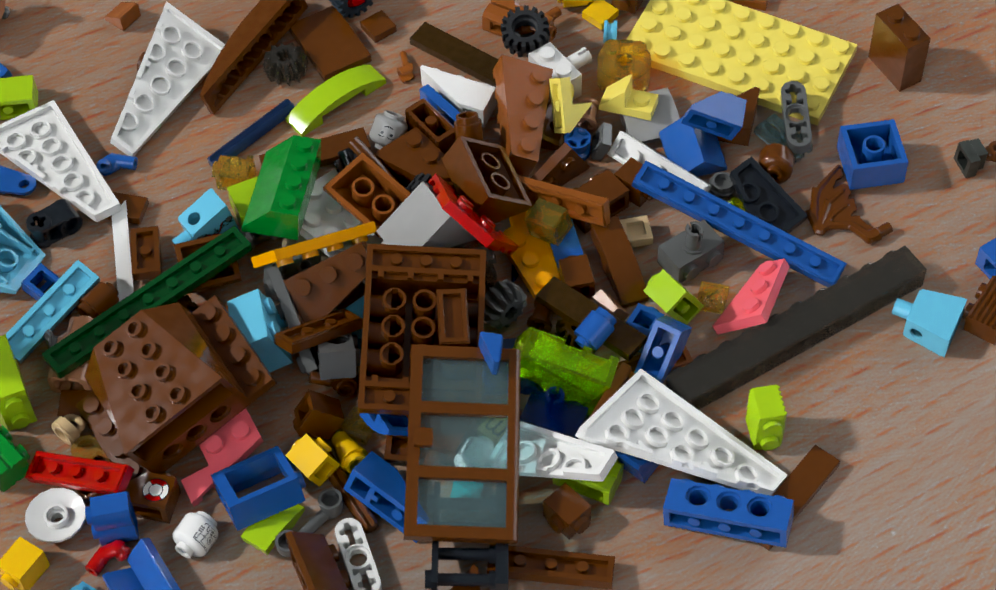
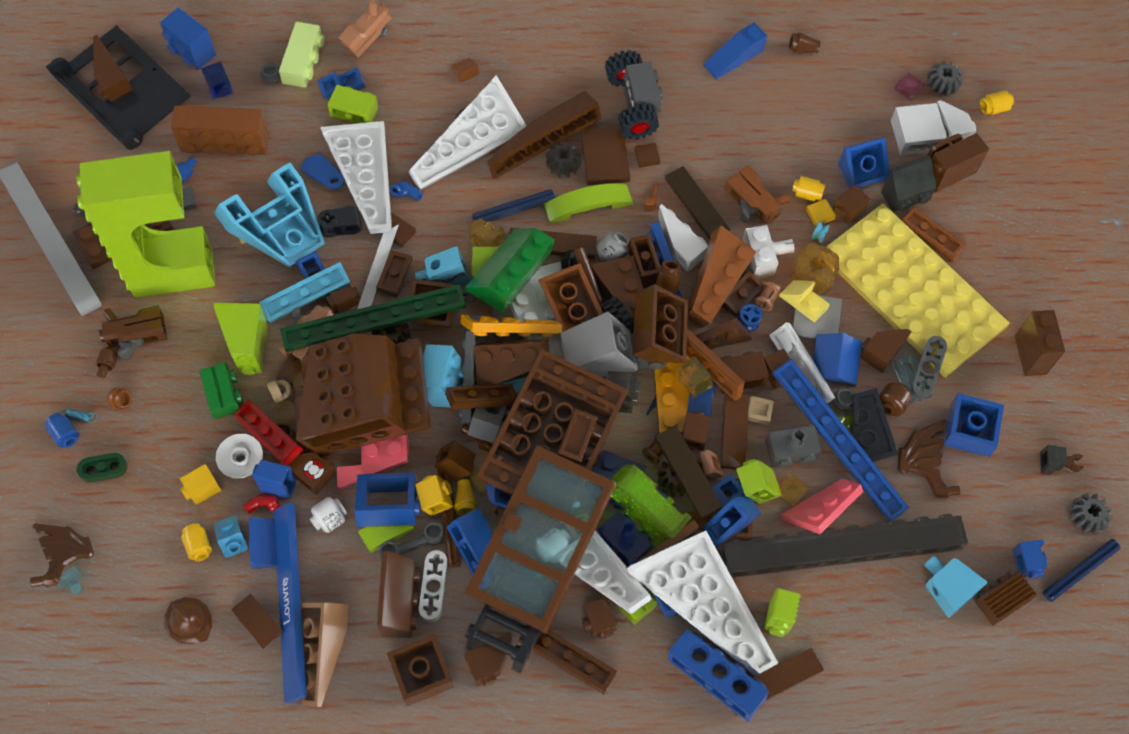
camera: 20 degrees right, 10 degrees up
red wing [428,173,519,255] -> none
blue slope [478,332,503,375] -> none
dark grey gear [484,279,527,330] -> none
black tyre [501,5,550,58] -> none
light yellow slope [549,77,592,133] -> none
blue brick [574,306,617,352] -> none
dark grey tile [591,122,613,161] -> none
slope [681,91,747,141] -> none

